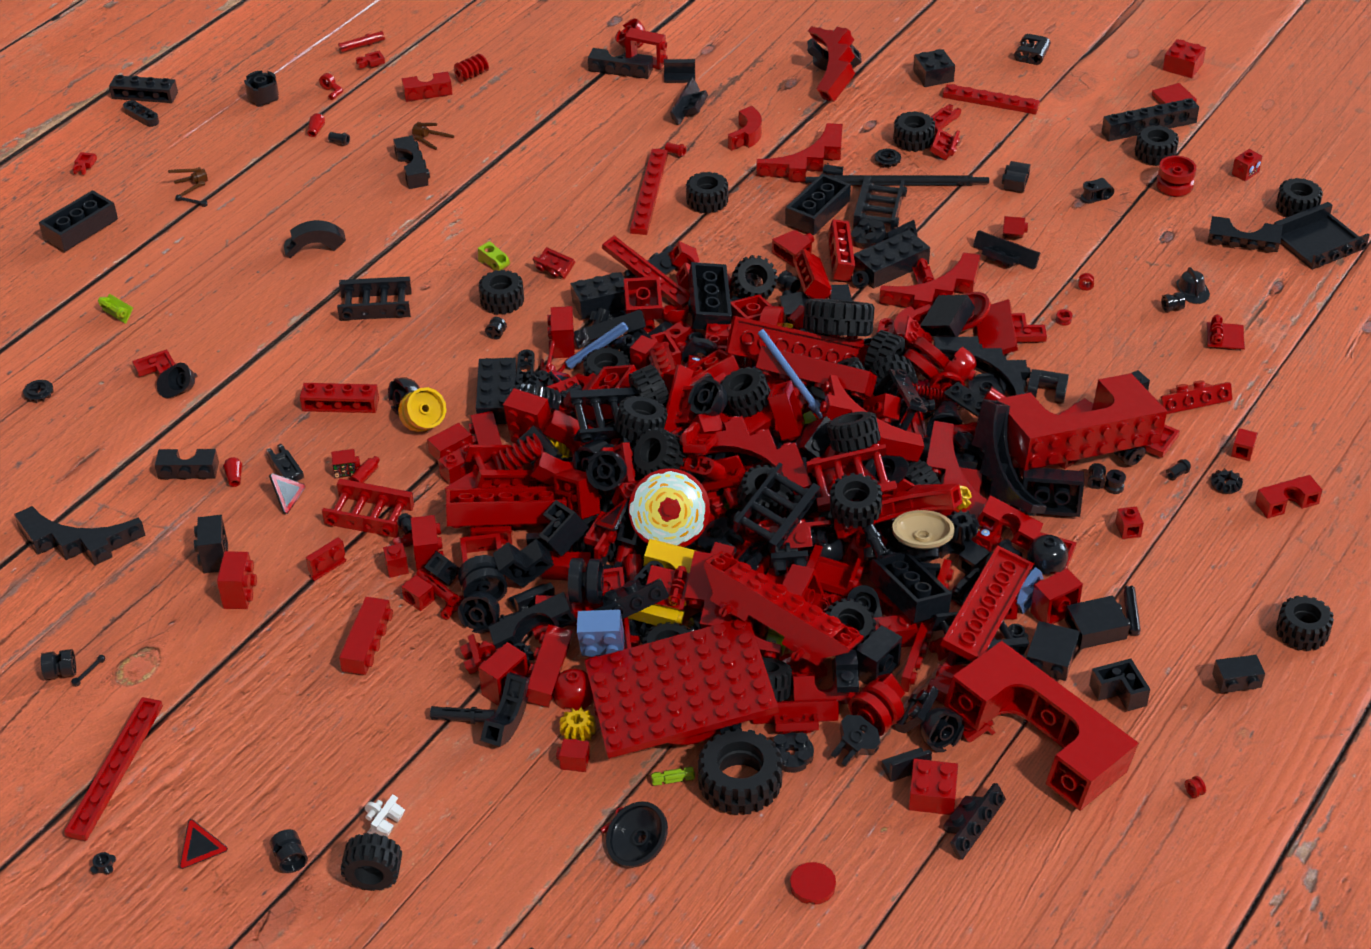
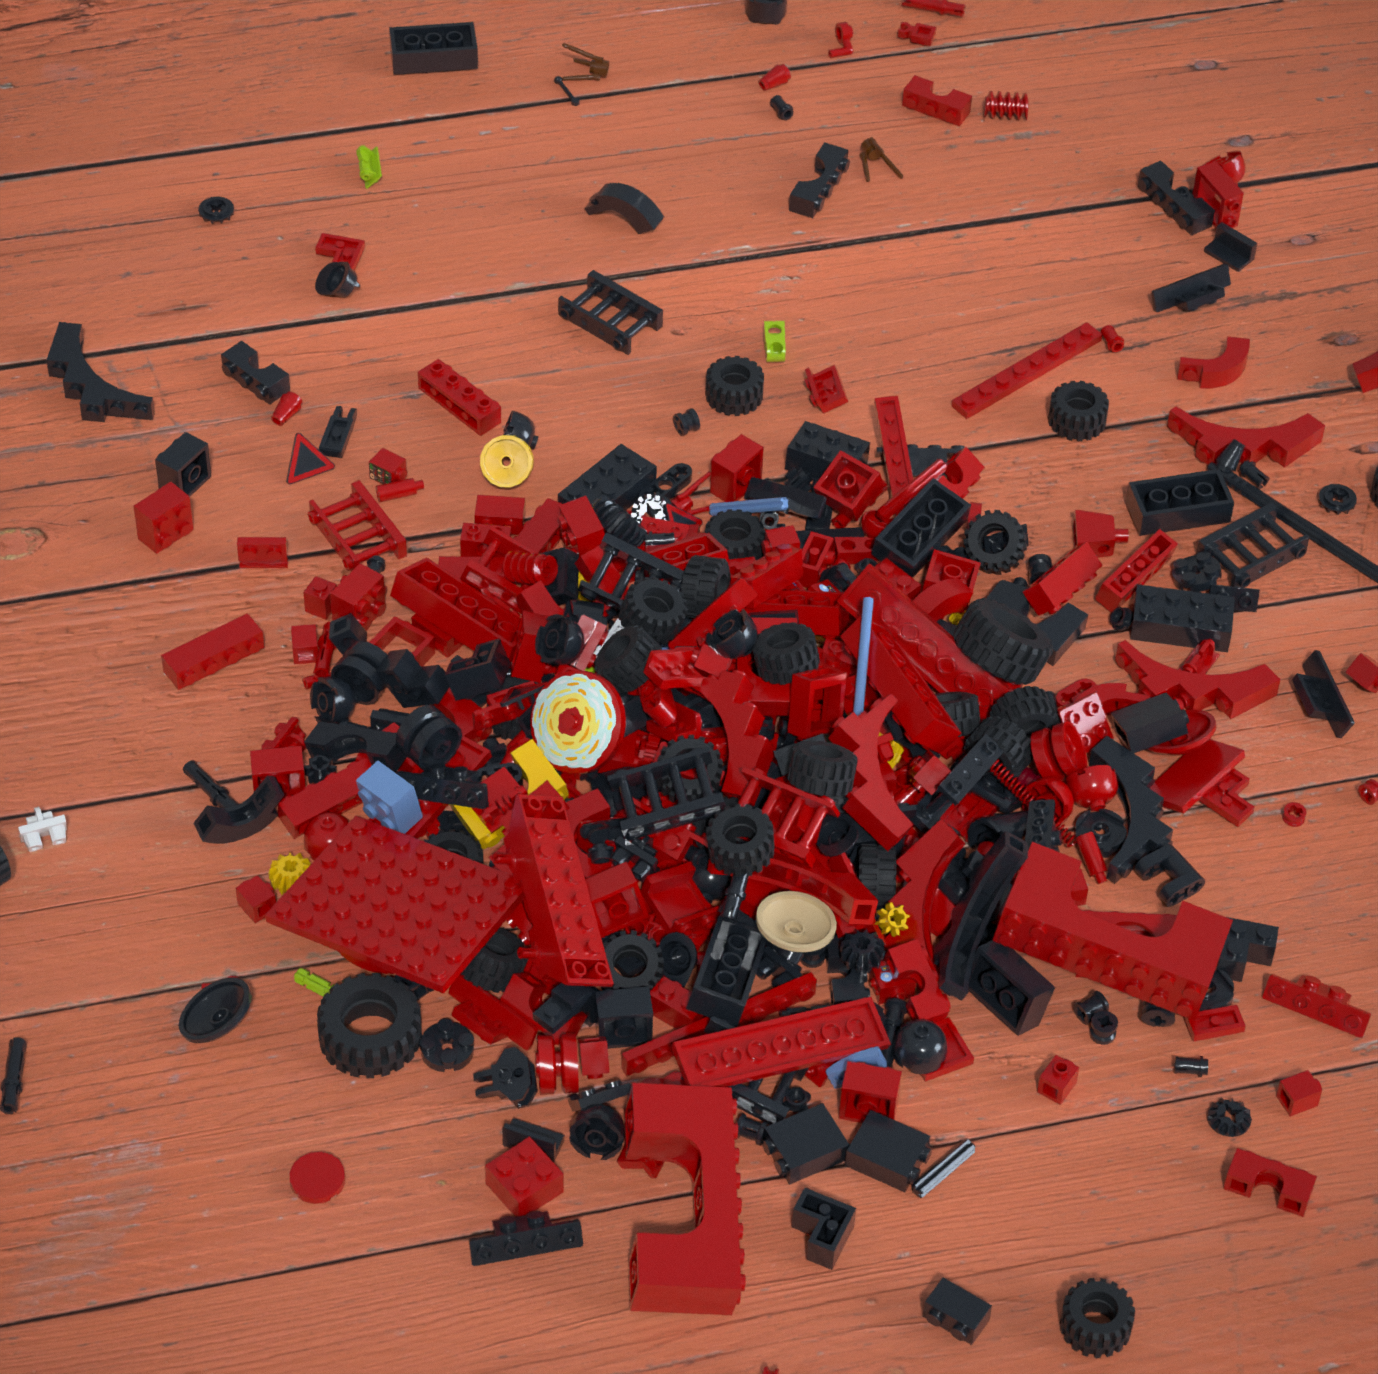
camera: 40 degrees right, 5 degrees up
none -> black plate [587,843,614,864]
none -> red axle [876,459,947,521]
none -> black cone [1215,439,1245,473]

